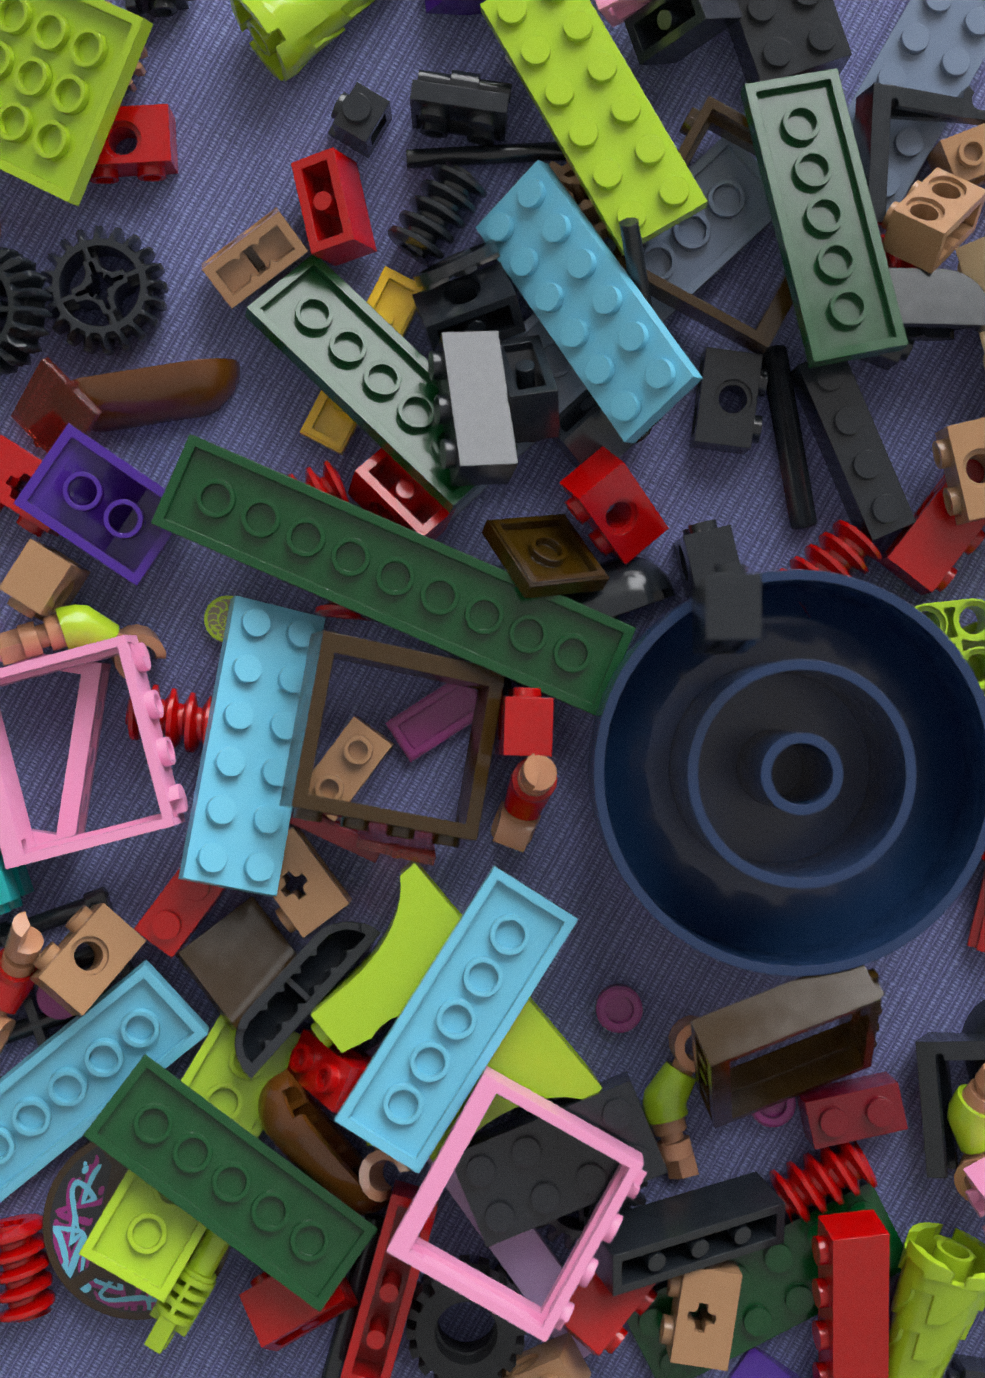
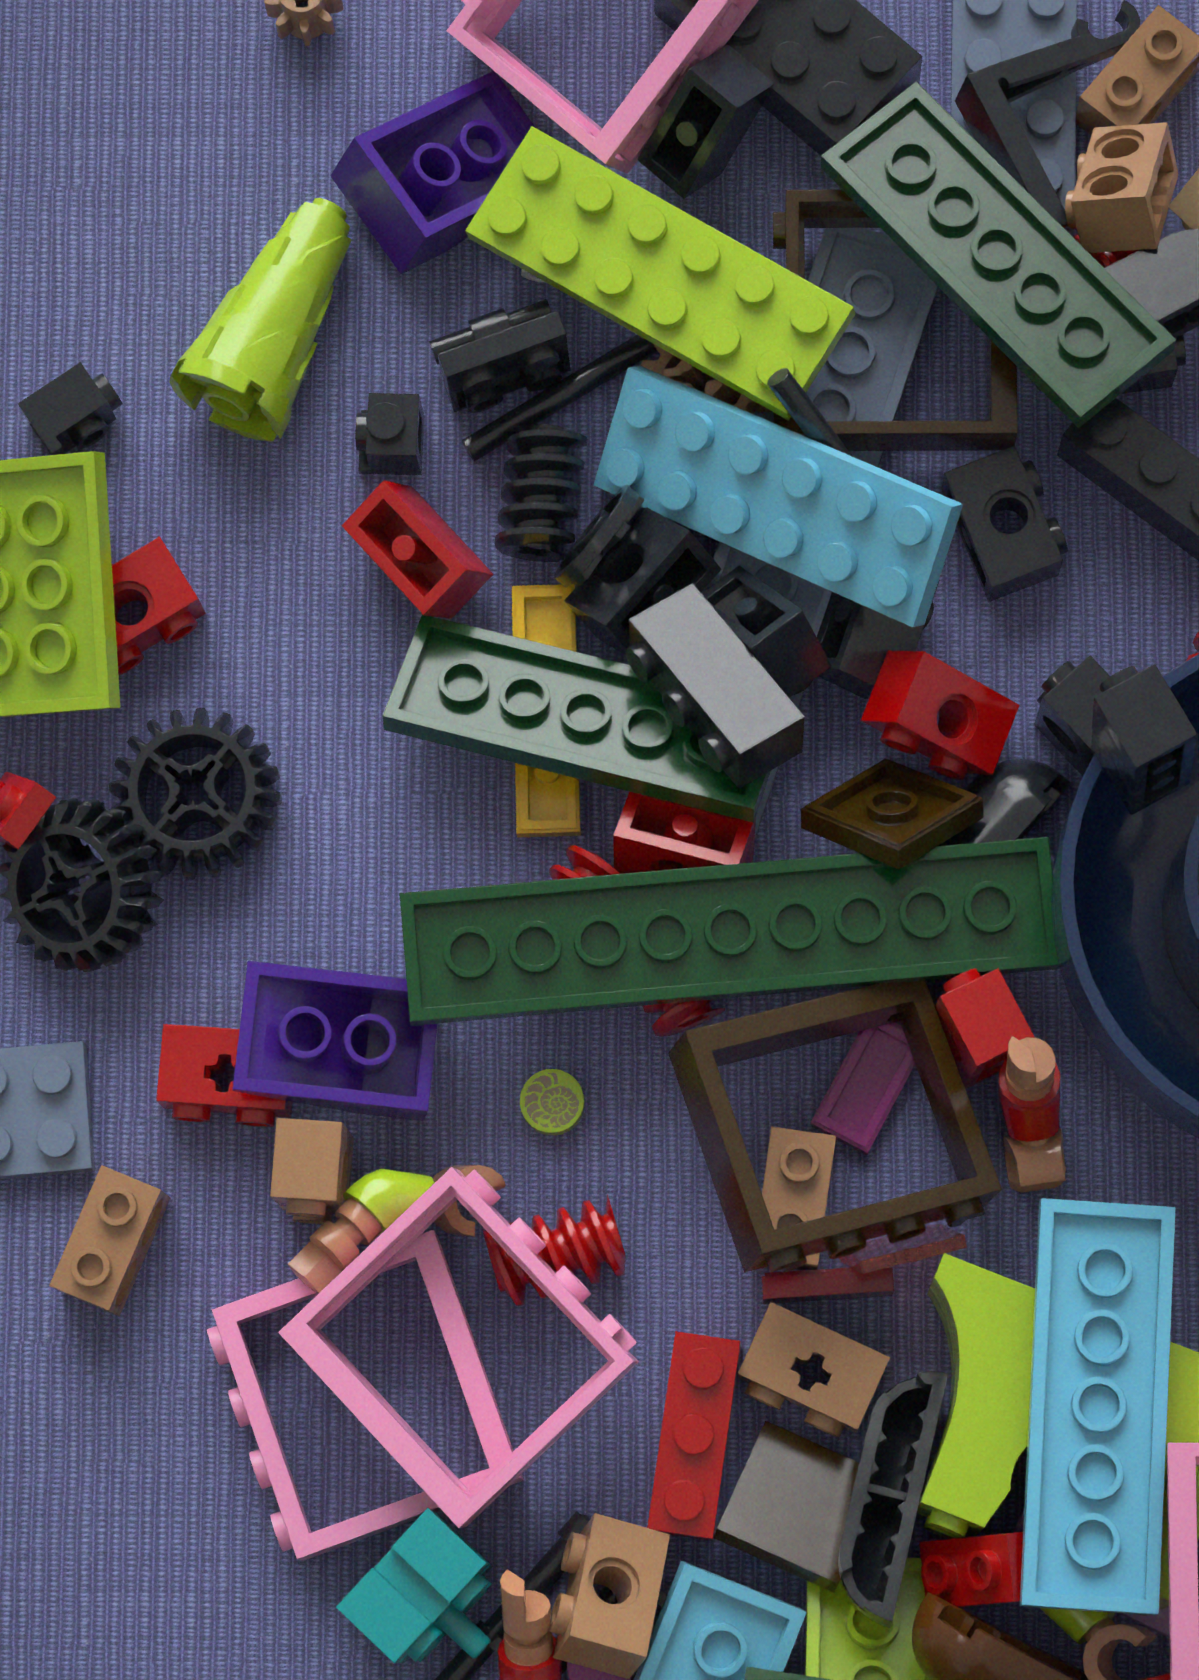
camera: 20 degrees left, 10 degrees down
clear red piece [11,357,102,454] -> none
reddish brown brick [53,358,240,432] -> none
medium azure plate [178,595,325,897] -> none
medium nougat brick [201,207,308,309] -> none
black axle [762,345,817,530] -> none

